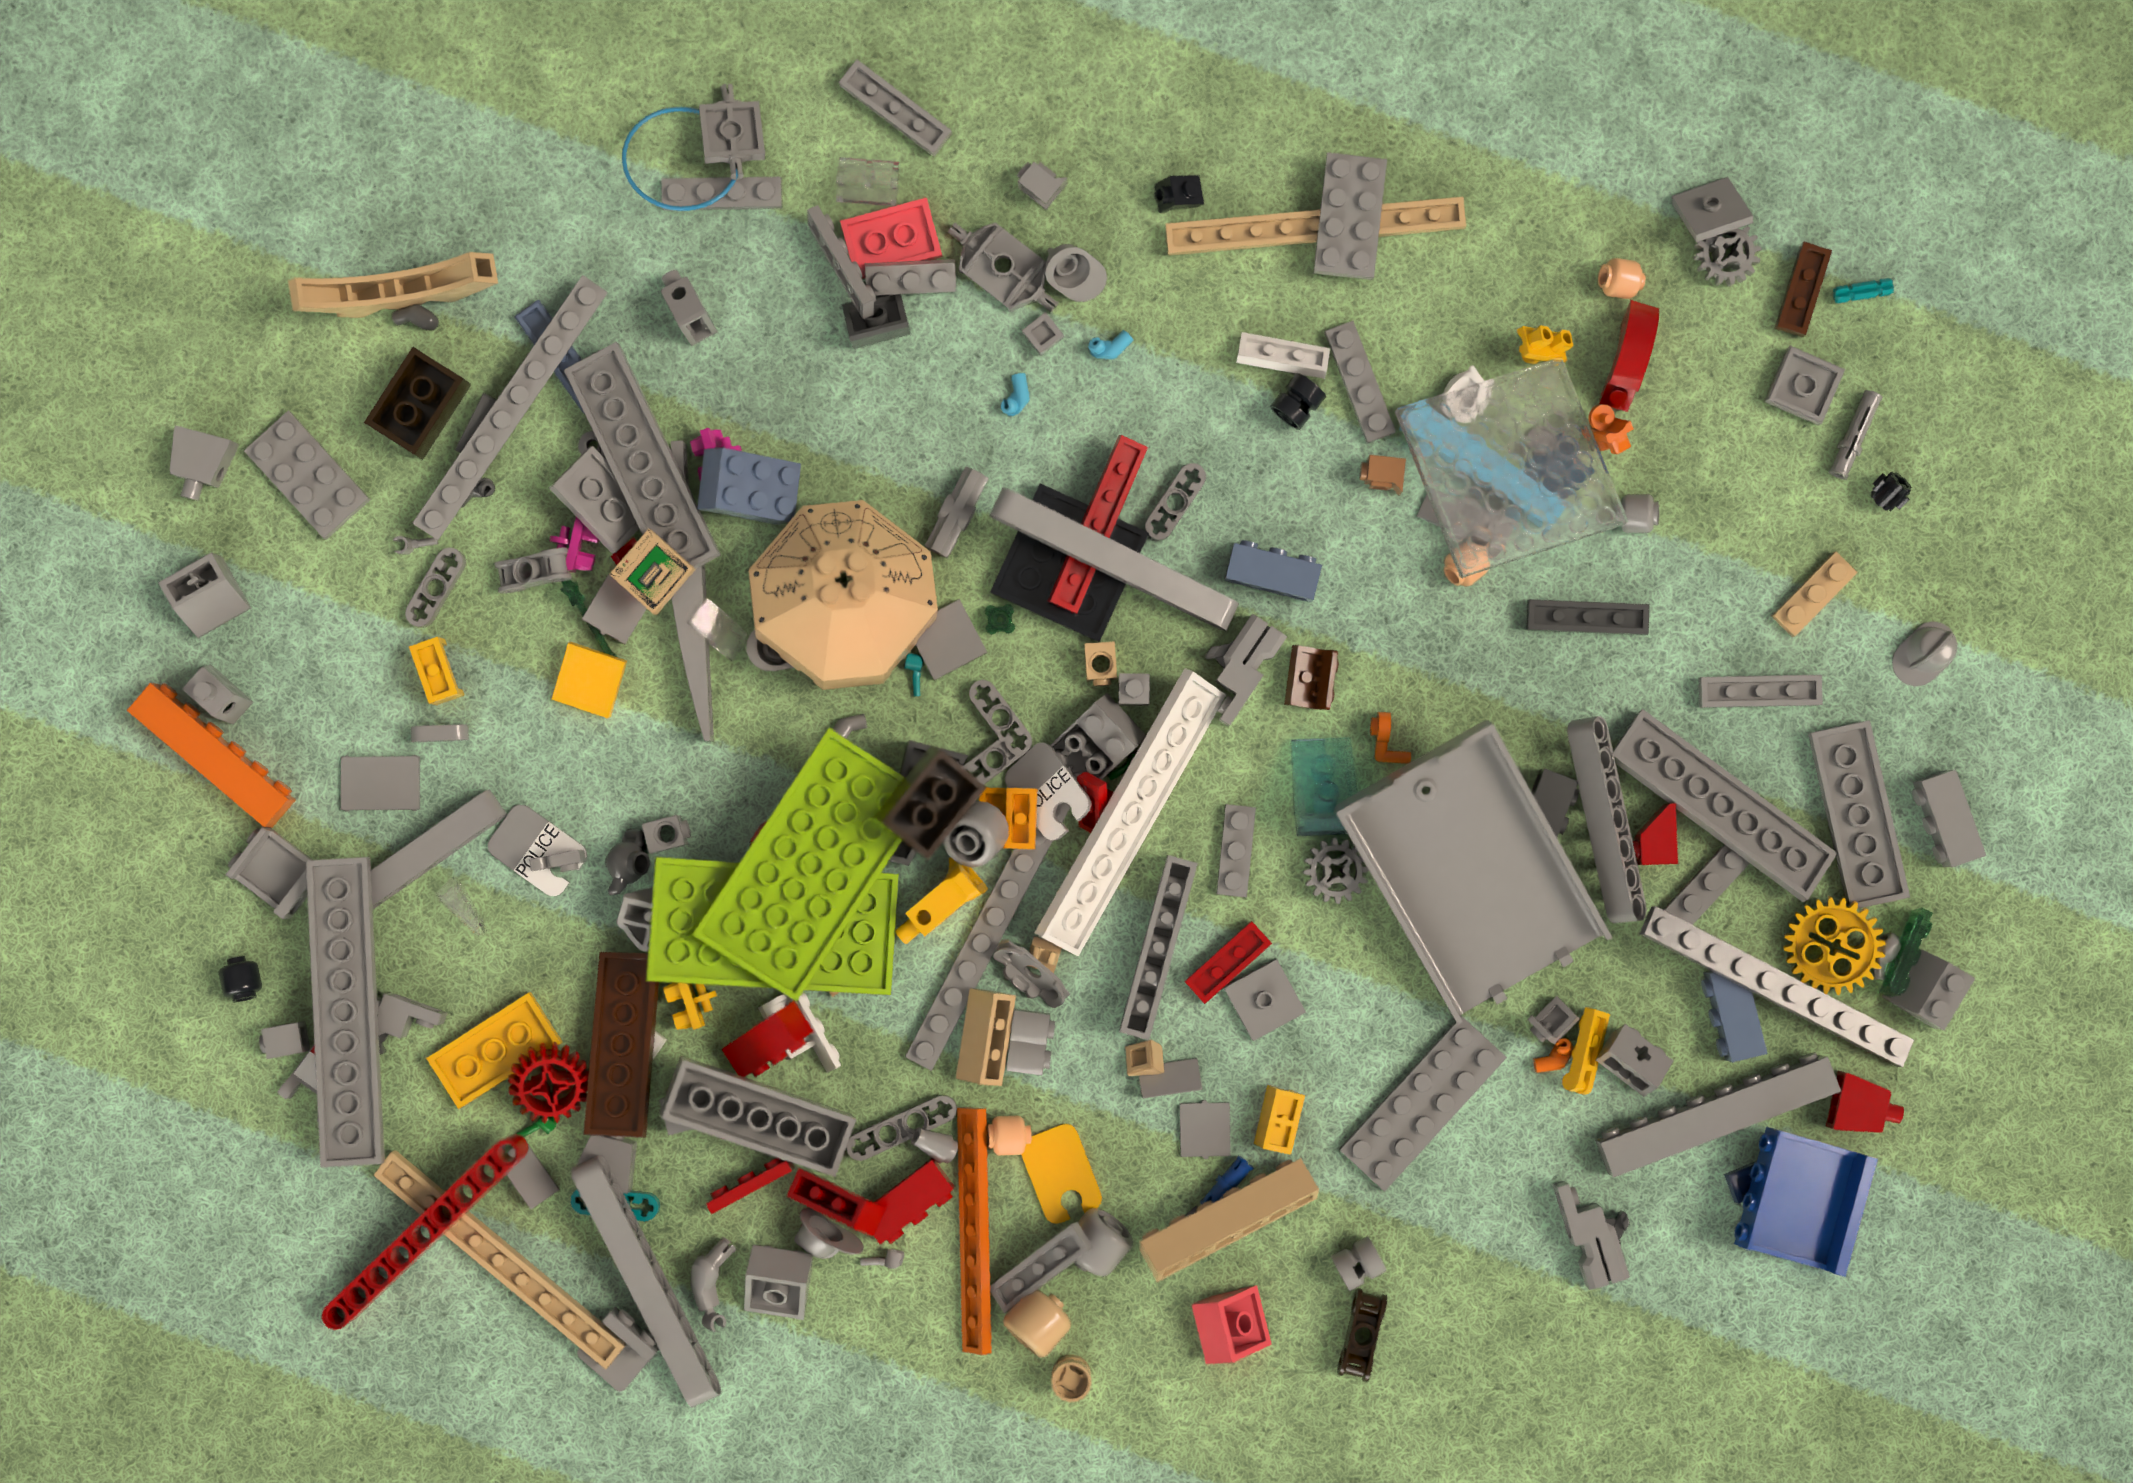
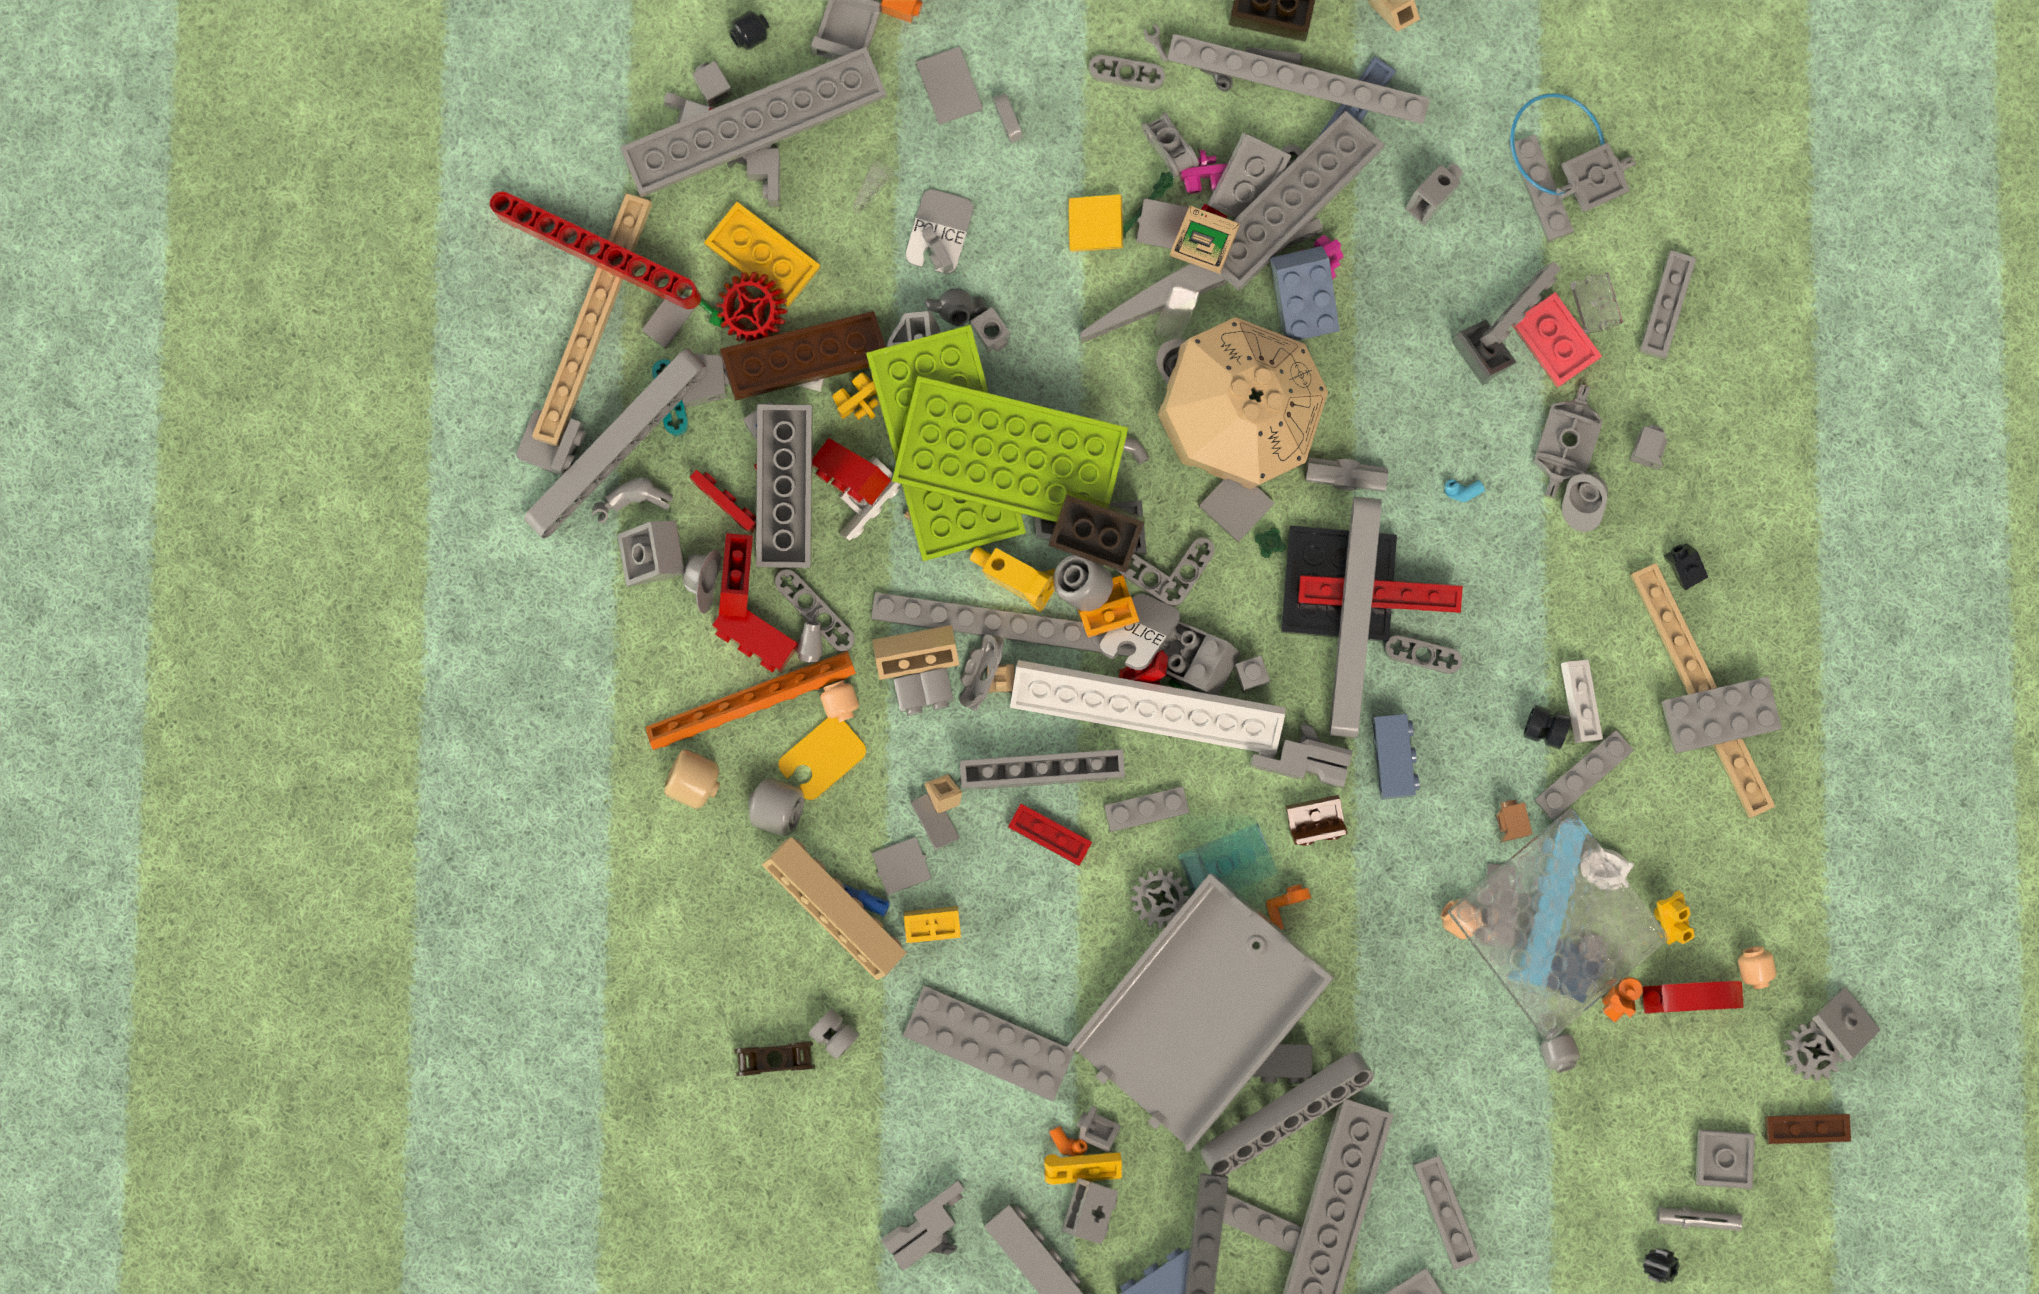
camera: 70 degrees right, 5 degrees down
light grey beam [371,789,507,909] -> none
yellow panel [409,636,465,705] -> none
light grey hand [860,1249,904,1269] -> none
light grey plate [864,259,956,295] -> none
teal hand [904,653,923,696] -> none
light grey plate [990,1222,1094,1313] -> none
light grey plate [1022,312,1064,356] -> none
tan wheel [1052,1355,1091,1402] -> none
tan brick [1084,641,1117,686] -> none
medium azure arm [1088,330,1133,359] -> none
coral slope [1192,1285,1272,1364] -> none
light grey plate [1224,959,1306,1041] -> none
dark grey plate [1526,599,1650,635] -> none
red slope [1633,803,1678,865] -> none
tan plate [1771,552,1858,637] -> none
teal axle [1833,278,1894,303] -> none

